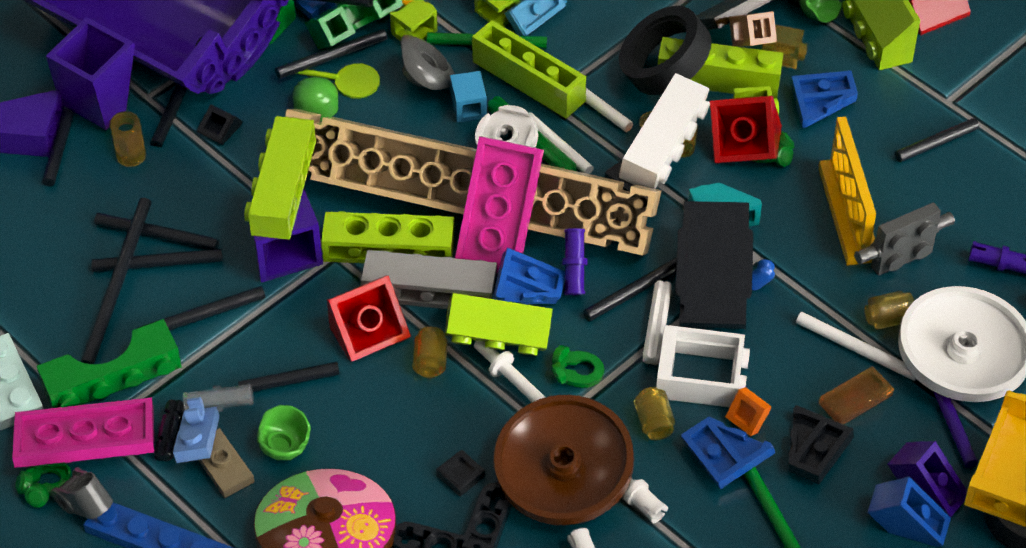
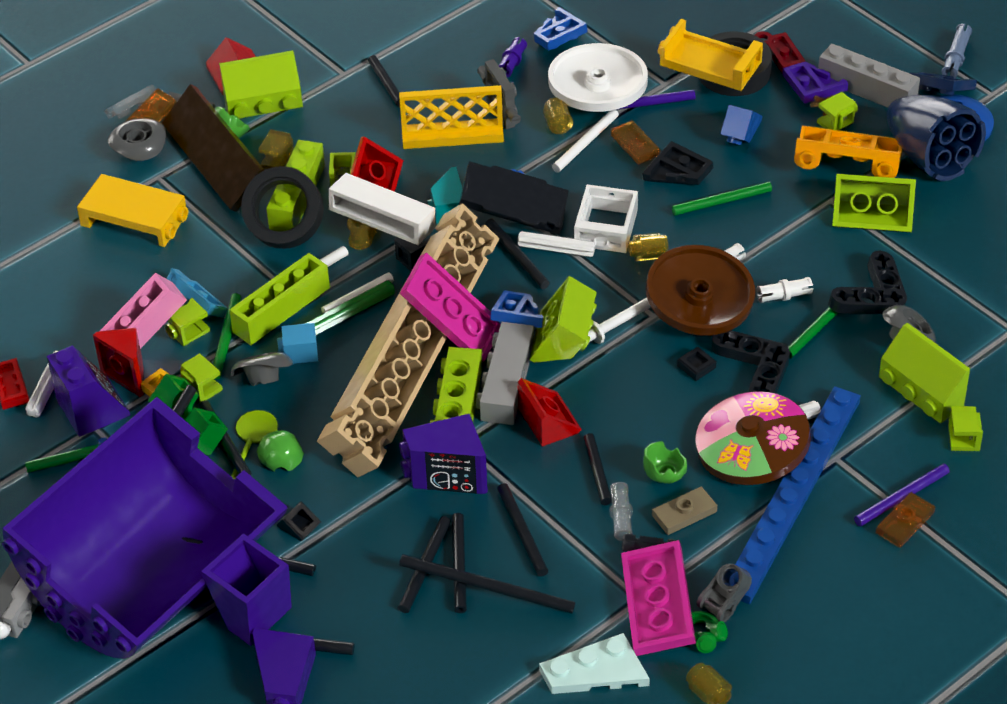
camera: 85 degrees left, 5 degrees down
green arch [37,319,182,408] -> none
clear yellow piece [110,111,146,167] -> none
medium blue plate [173,397,219,463] -> none
lime brick [244,116,316,240] -> none
clear yellow brick [413,327,448,378] -> none
white plate [475,105,538,147] -> none
green piece [551,345,605,388] -> none
dark purple pin [562,228,588,295] -> none
blue wing [681,417,775,489] -> none
orange tile [725,387,772,436] -> none
medium nougat brick [729,11,777,47] -> none
blue wing [790,71,858,128] -> none
dark purple slope [887,441,967,517] -> none

